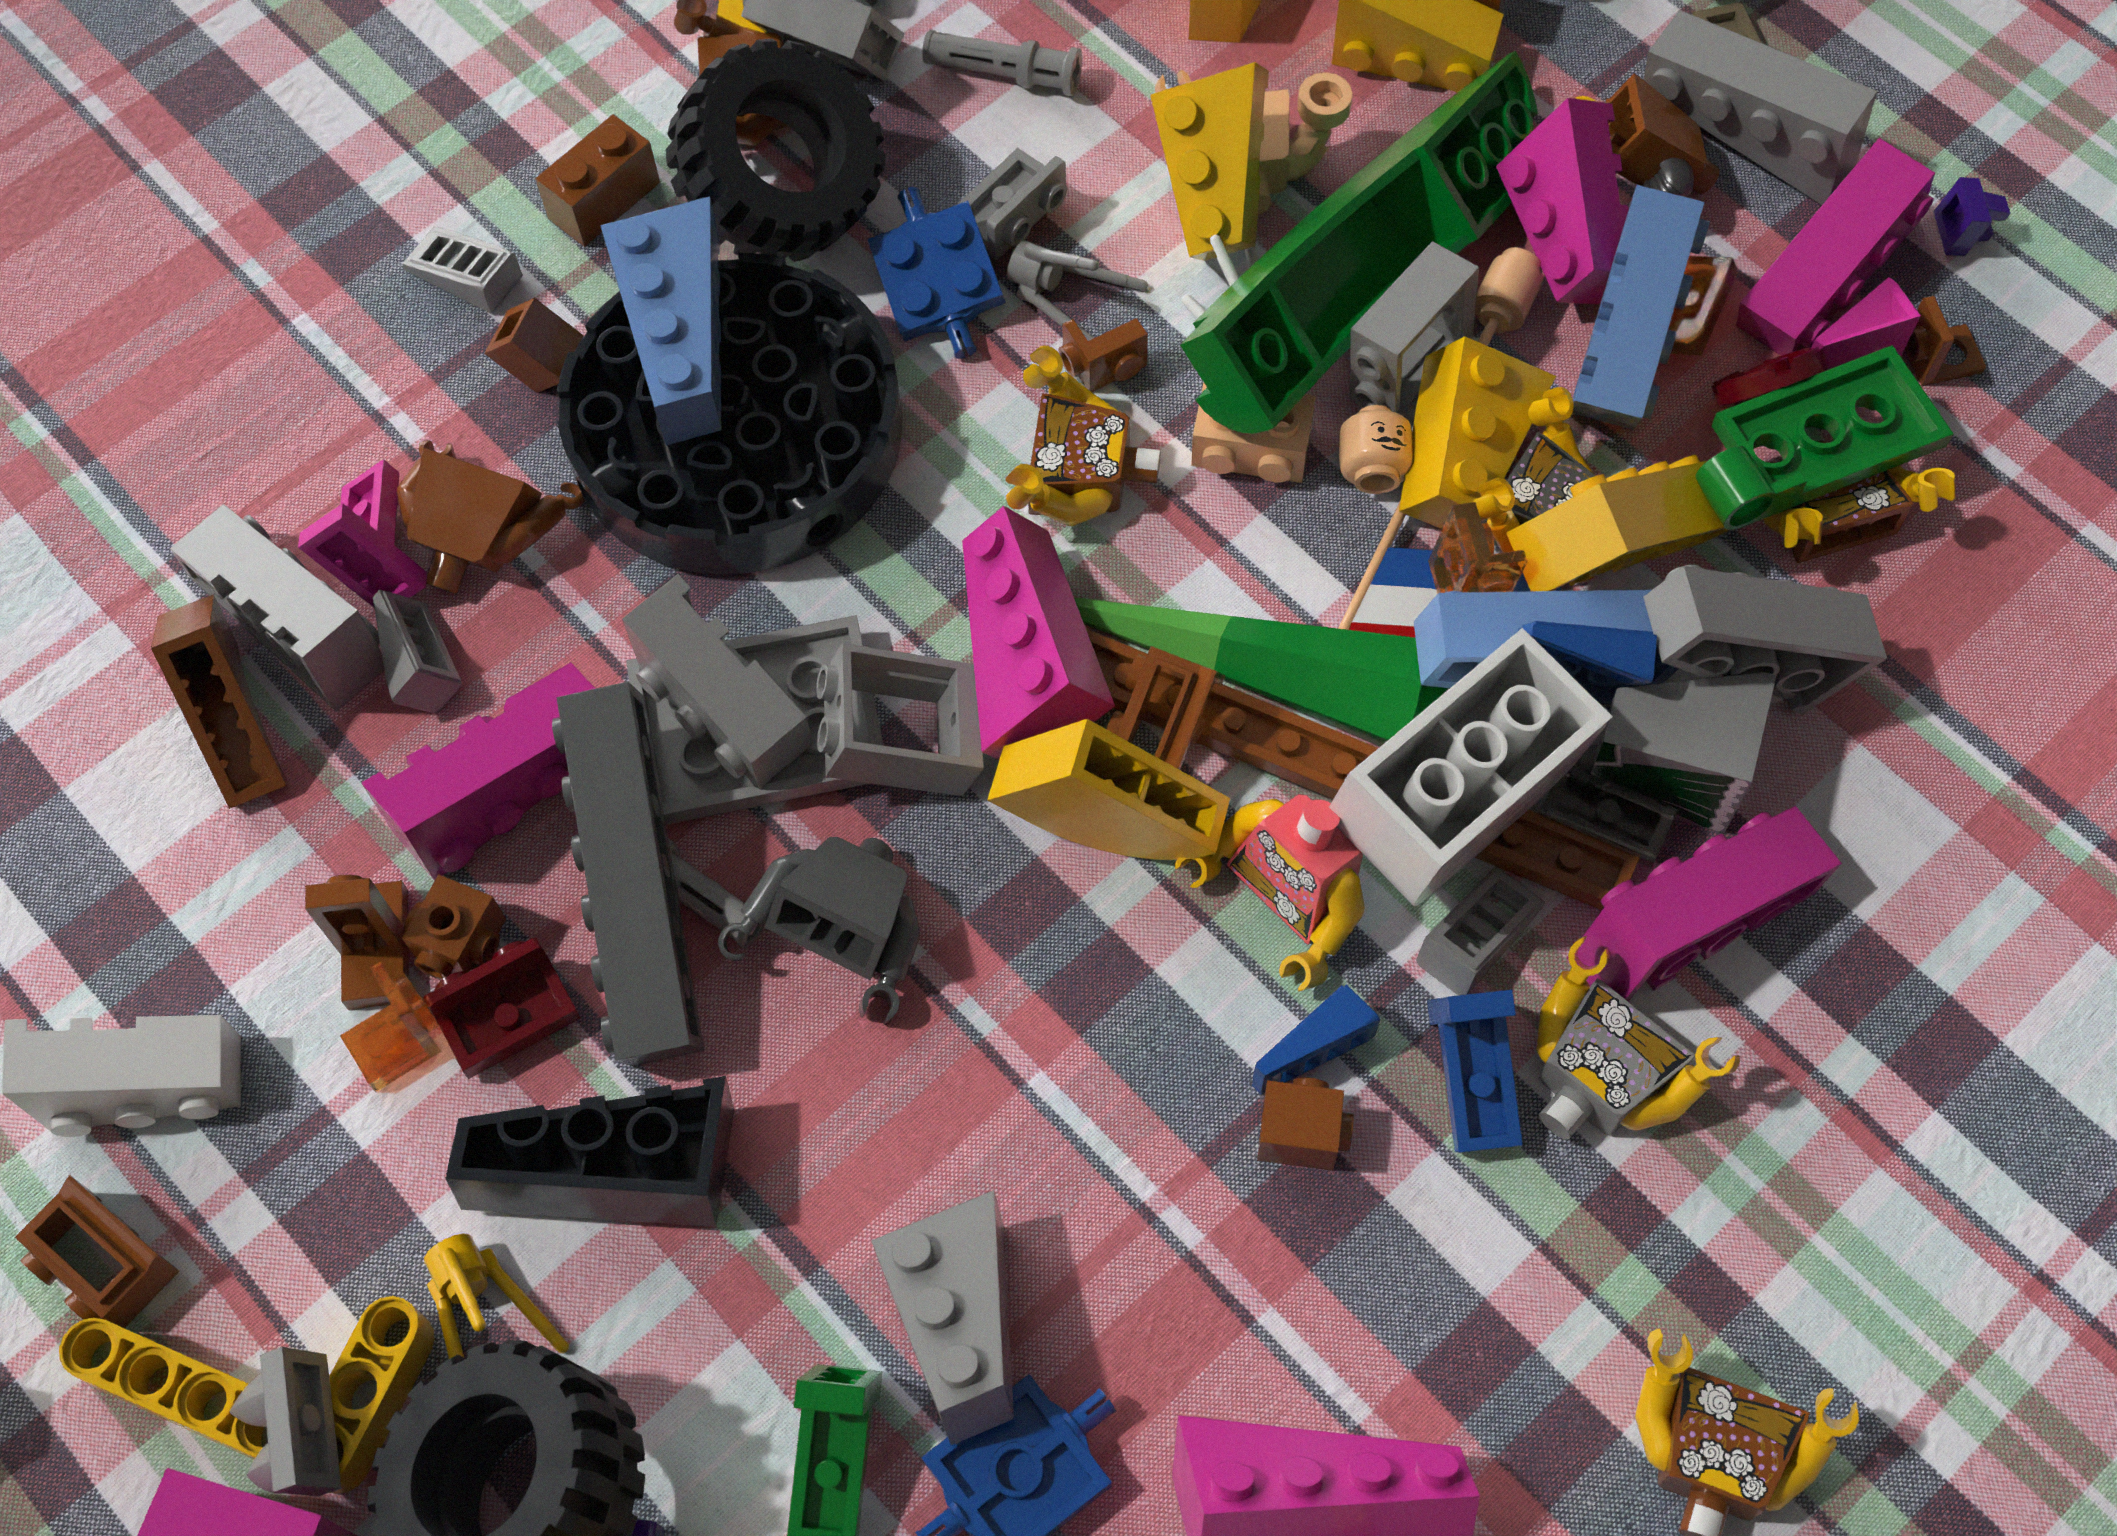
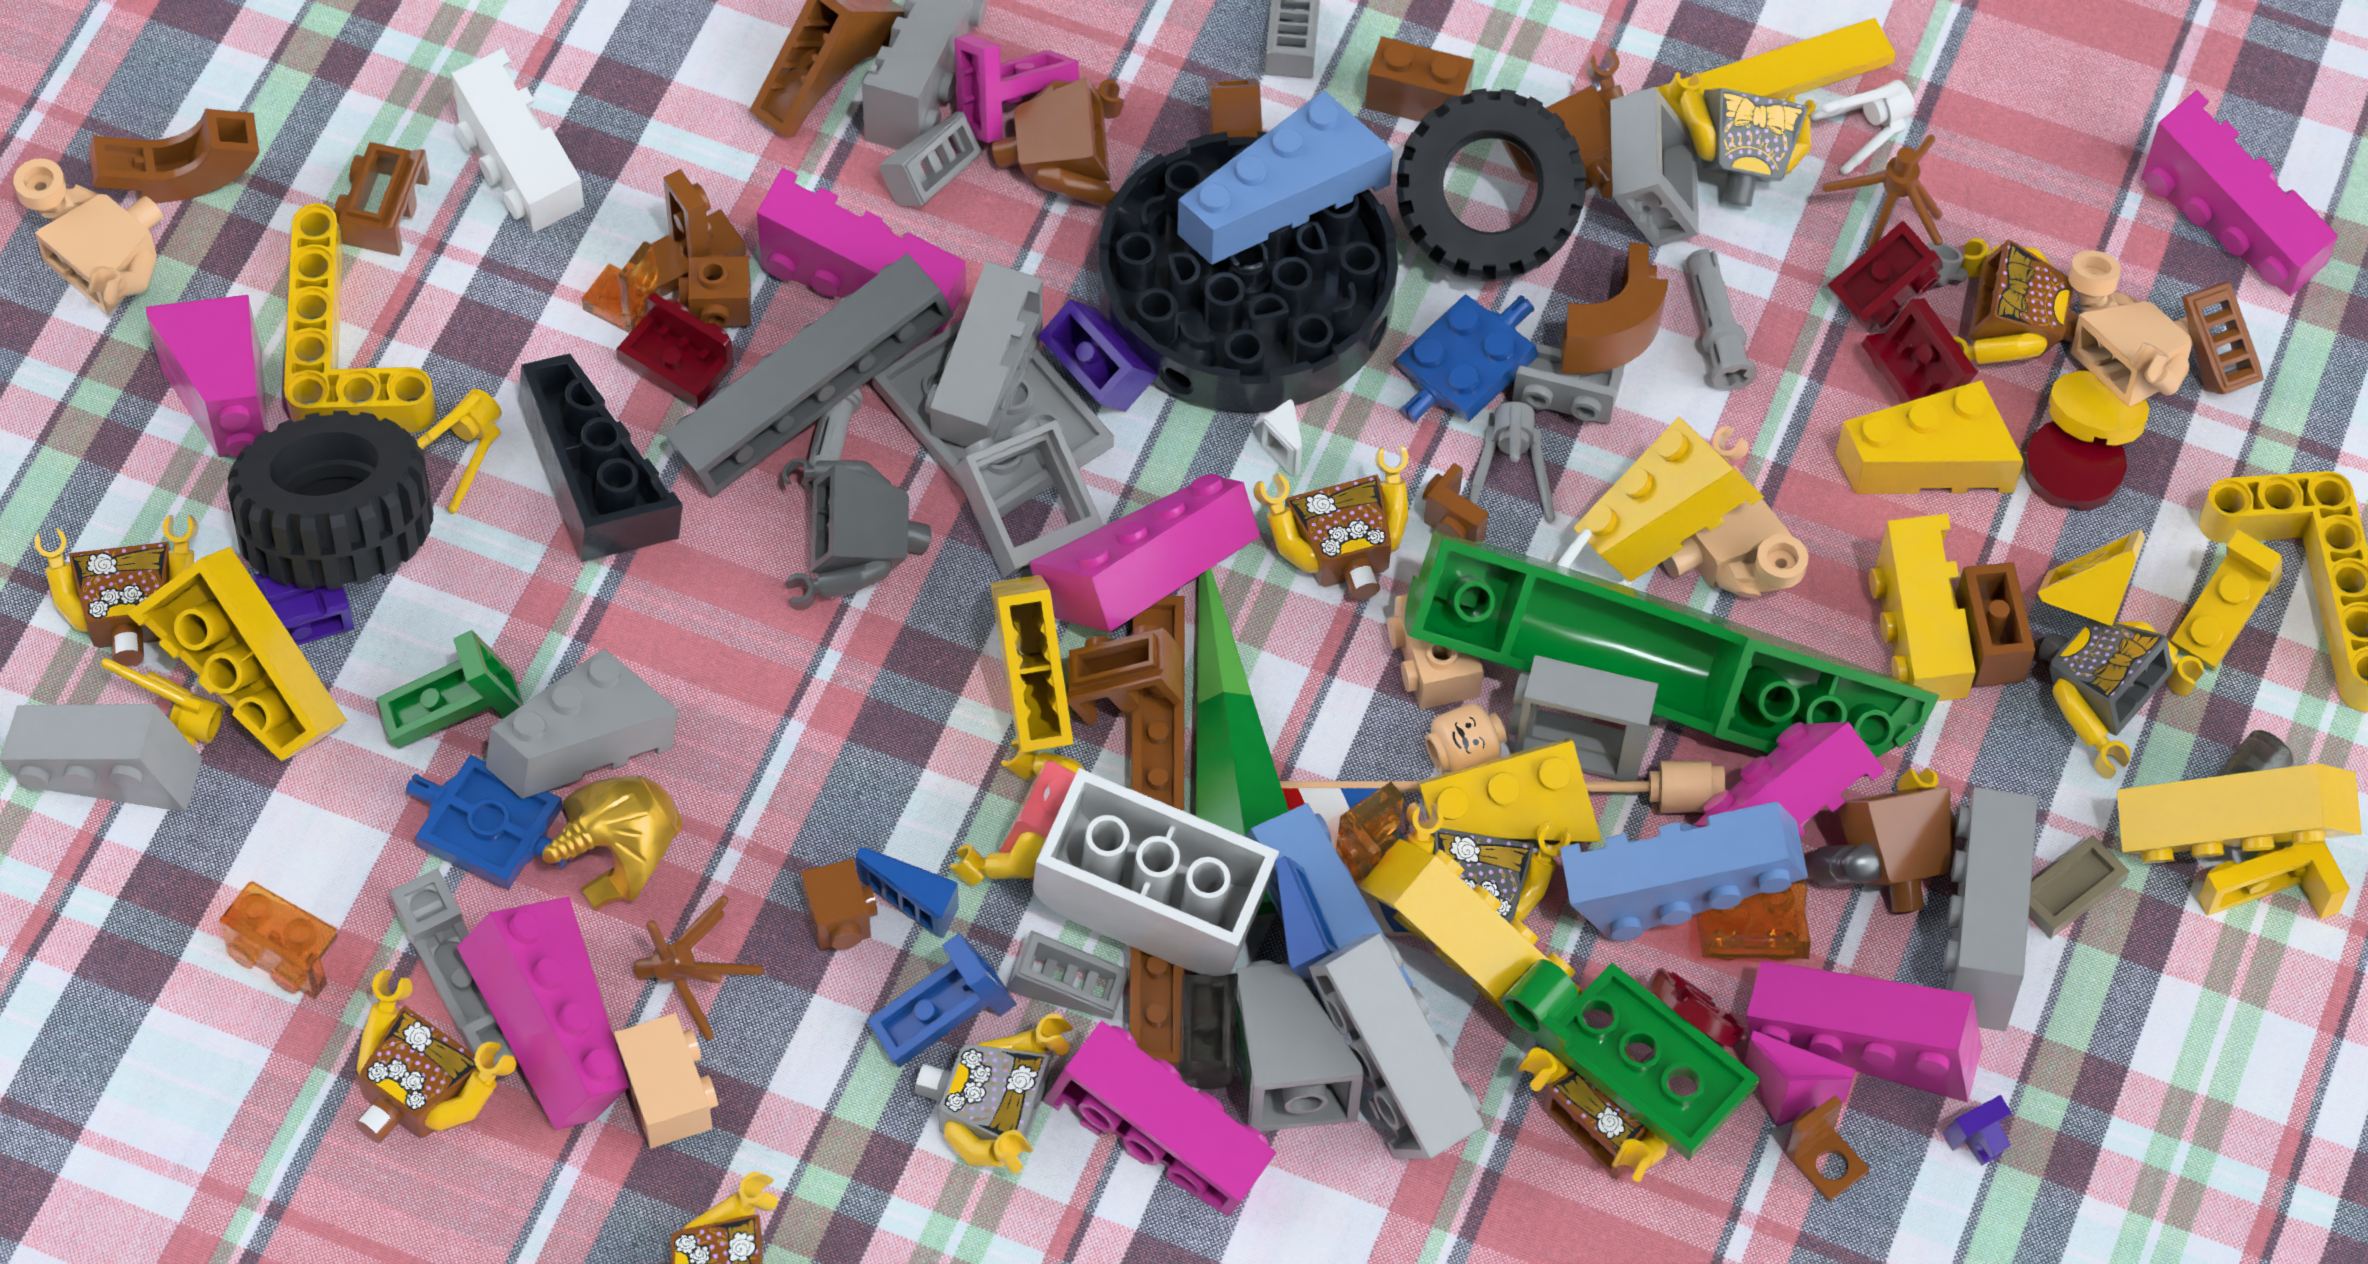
camera: 60 degrees right, 5 degrees down
light grey tile [229,1347,341,1496] -> none
none -> pearl gold piece [542,775,683,911]
none -> light nougat brick [614,1013,718,1149]
none -> dark orange plant [634,895,764,1041]
none -> dark purple brick [1037,299,1158,412]
none -> white slope [1262,399,1302,477]
none -> dark orange arch [1561,242,1668,374]

